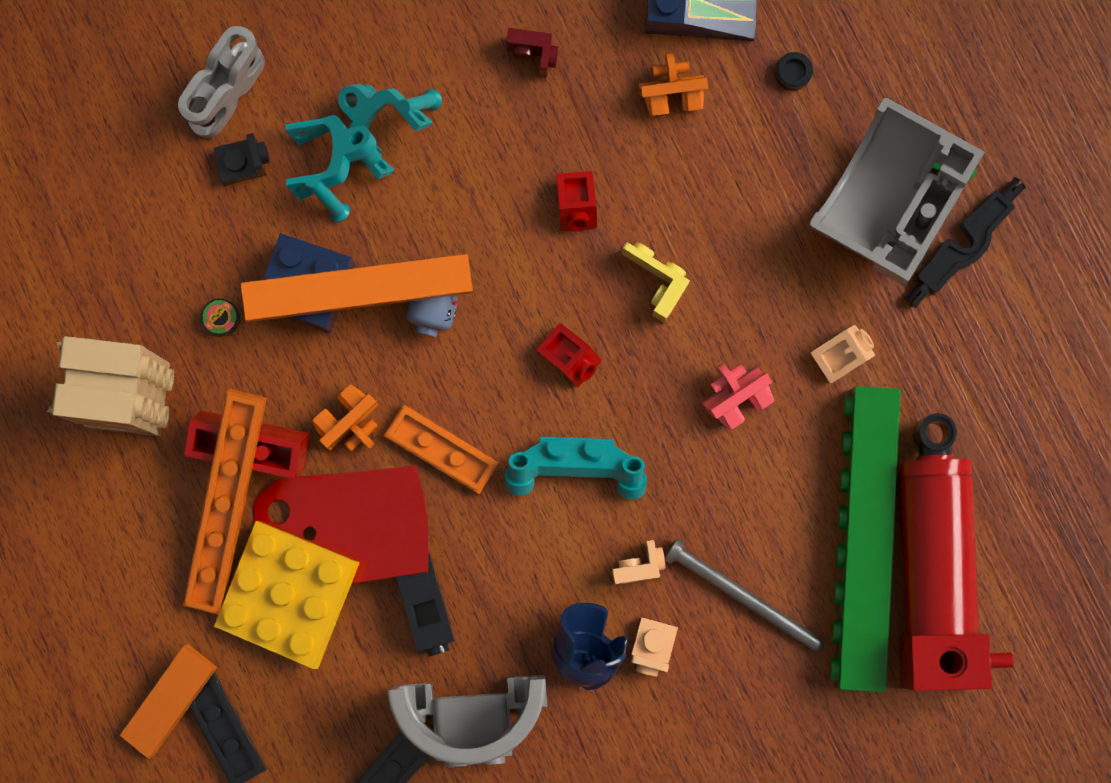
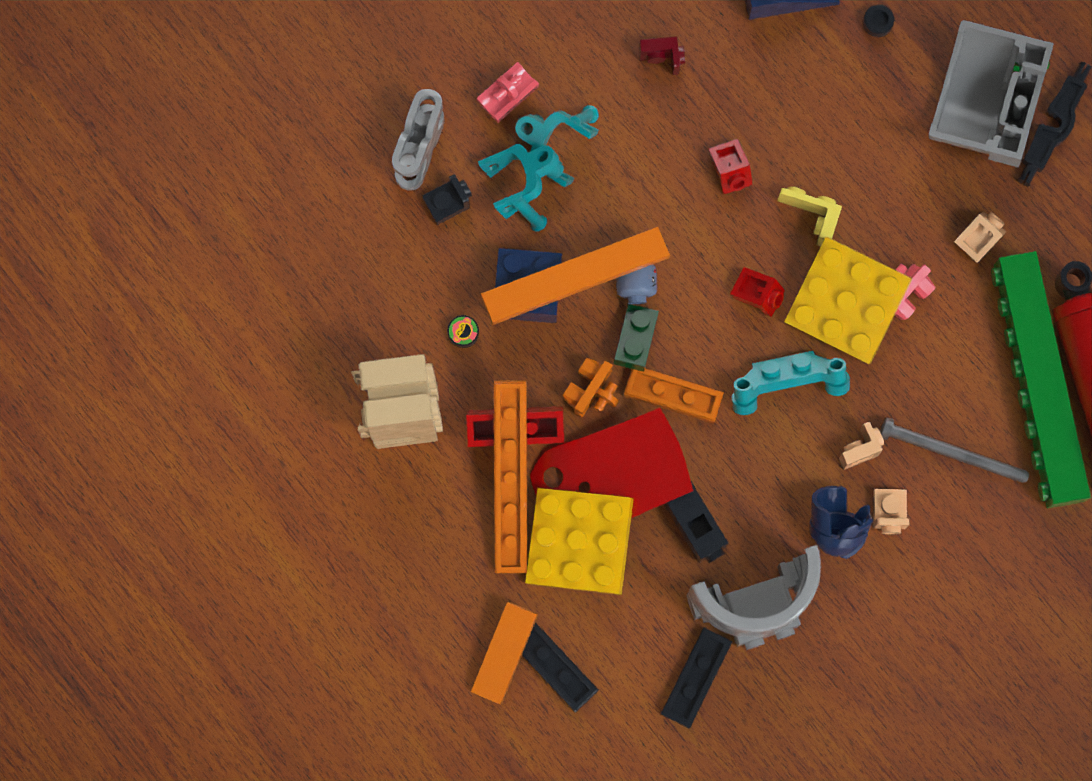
camera: 10 degrees left, 5 degrees down
orange hips [638,53,709,116] -> none
none -> coral hips [477,62,539,123]
none -> dark green plate [613,304,659,372]
none -> yellow plate [784,237,913,364]

